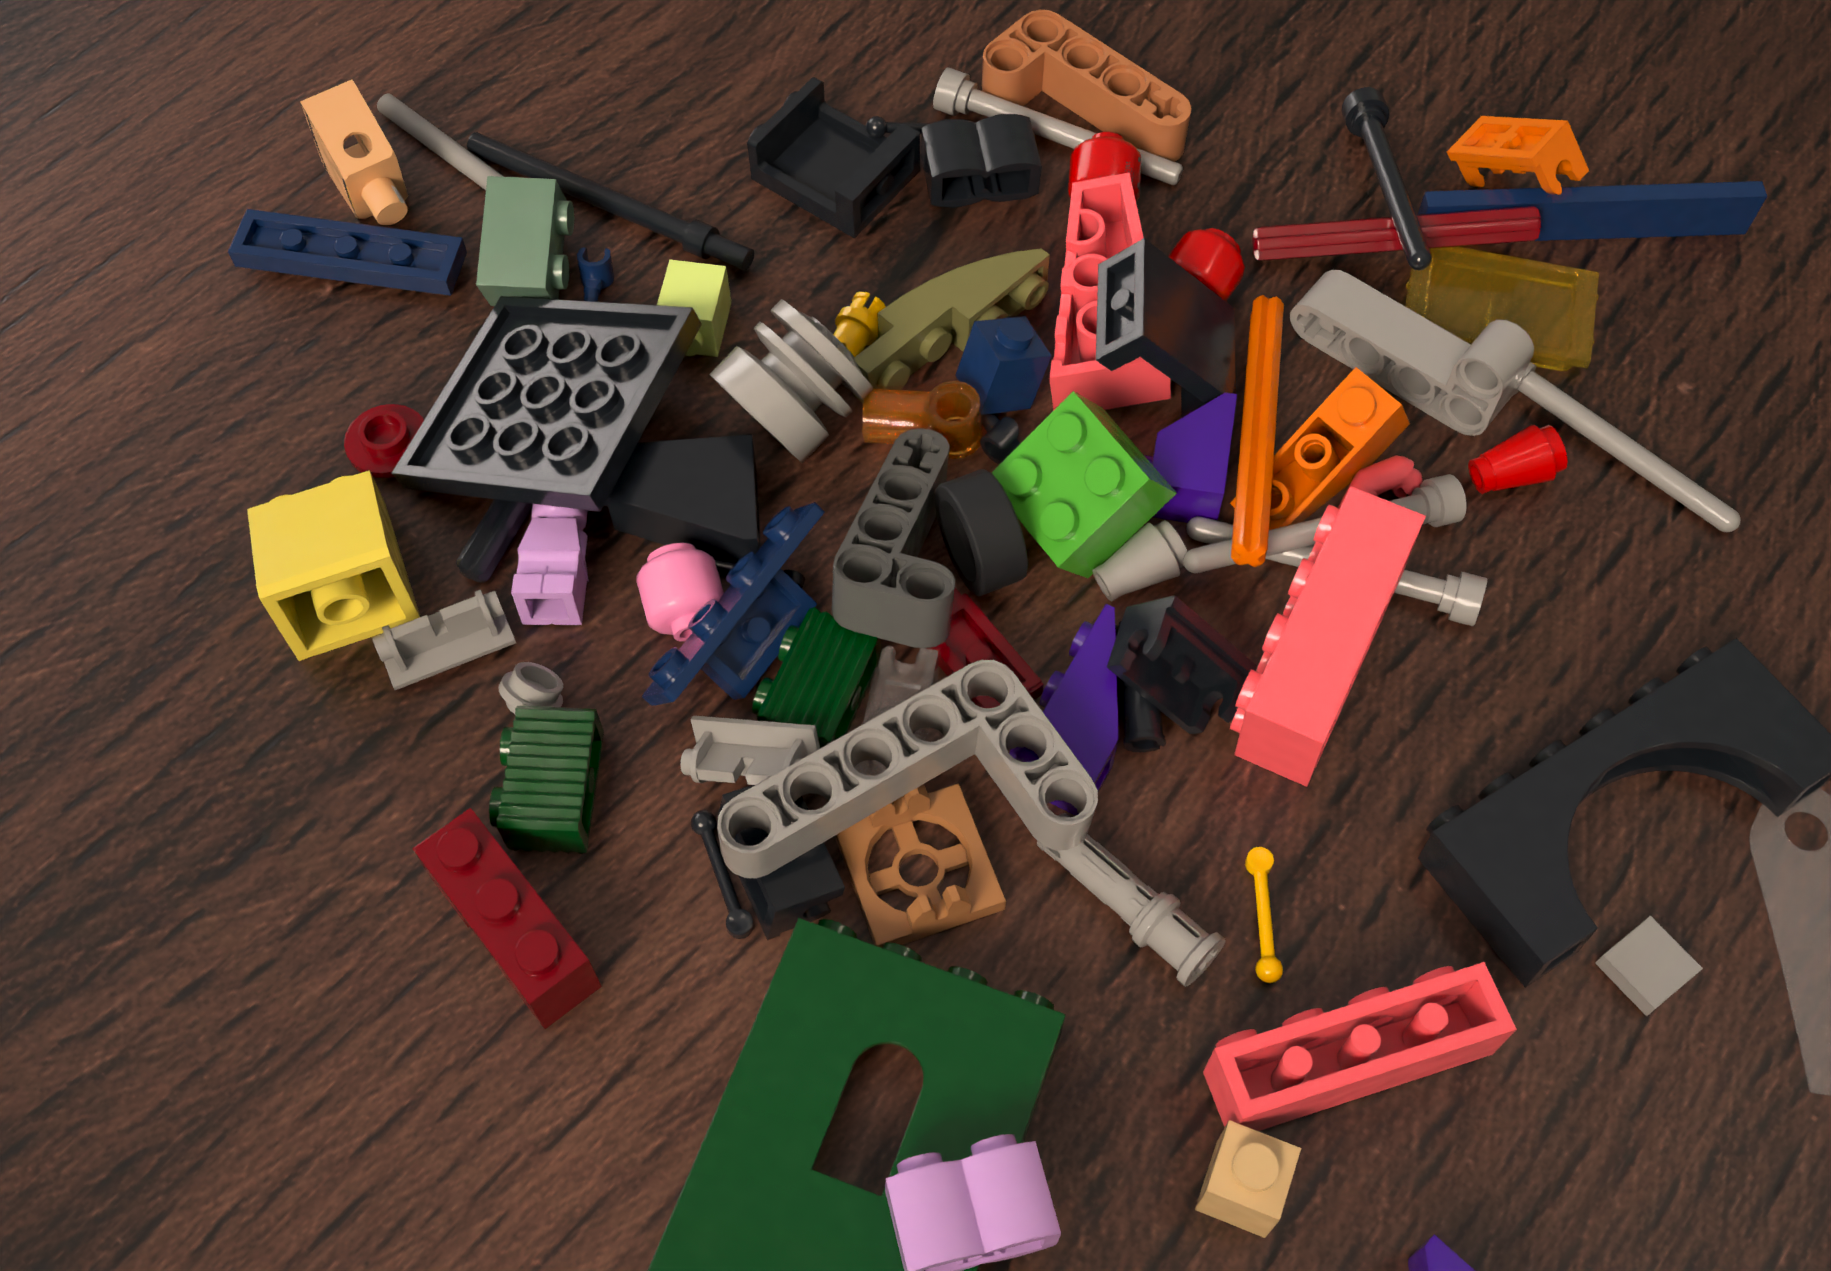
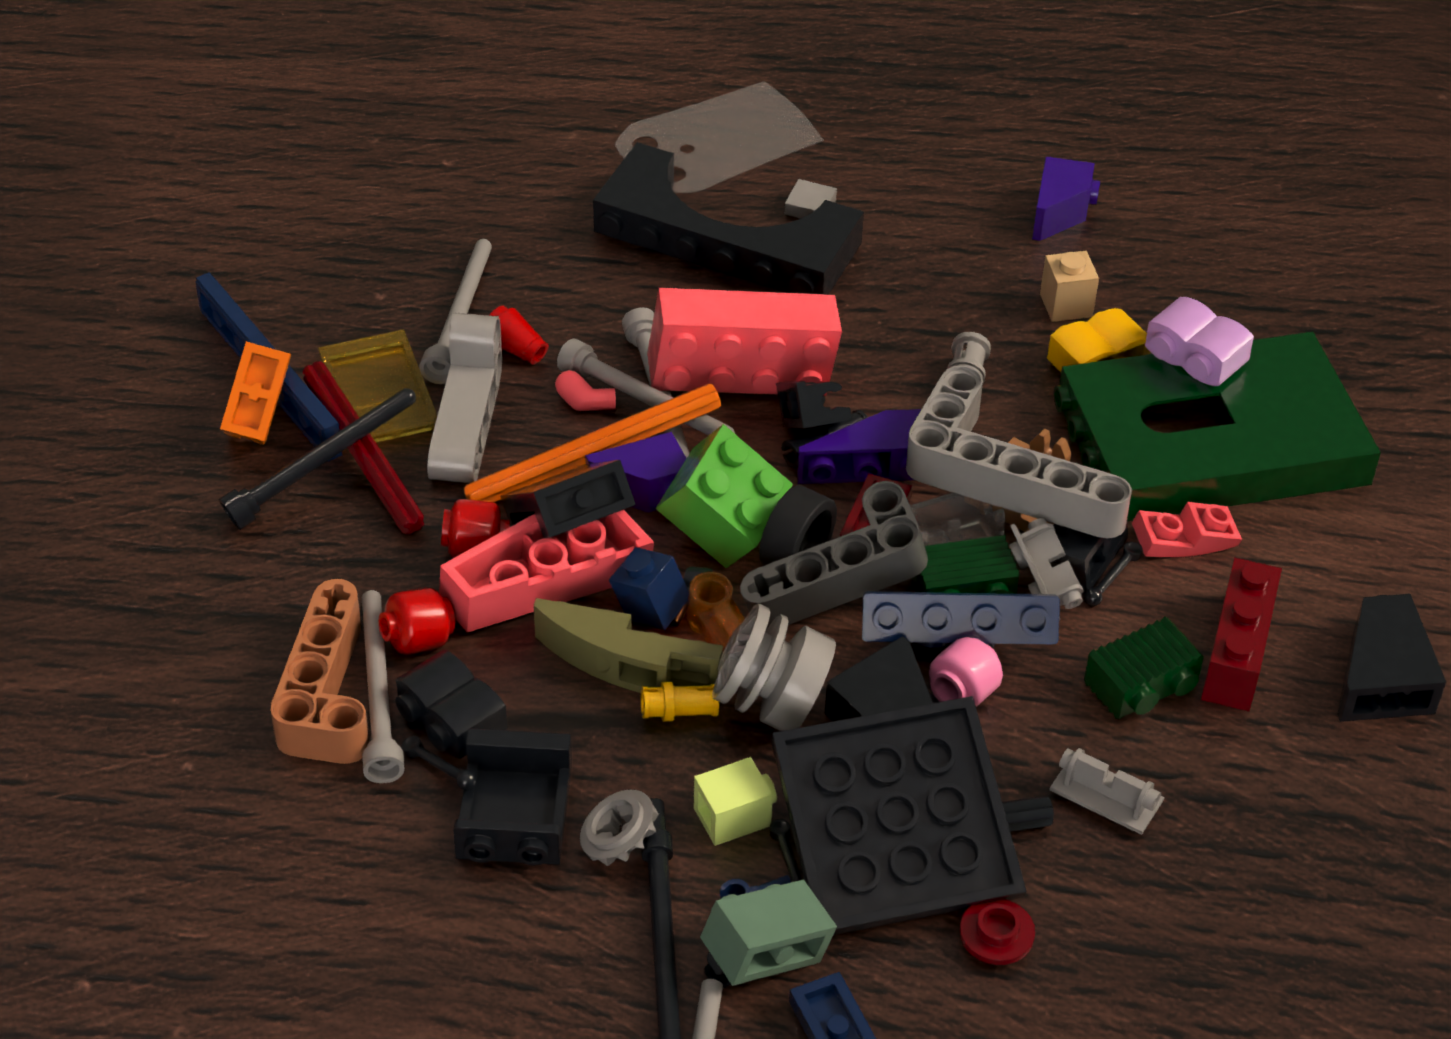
camera: 125 degrees left, 15 degrees down
light yellow slope [247,470,420,661] -> none
light grey plate [499,662,563,714] -> none
lavender piece [511,504,589,625] -> none
coral brick [1203,962,1517,1131] -> none
orange slope [1230,367,1410,530] -> none
yellow hinge [1245,847,1283,983] -> none
none -> light grey gear [580,790,659,866]
none -> yellow brick [1047,308,1150,372]
none -> coral slope [1132,502,1242,557]
none -> black slope [1337,594,1446,722]

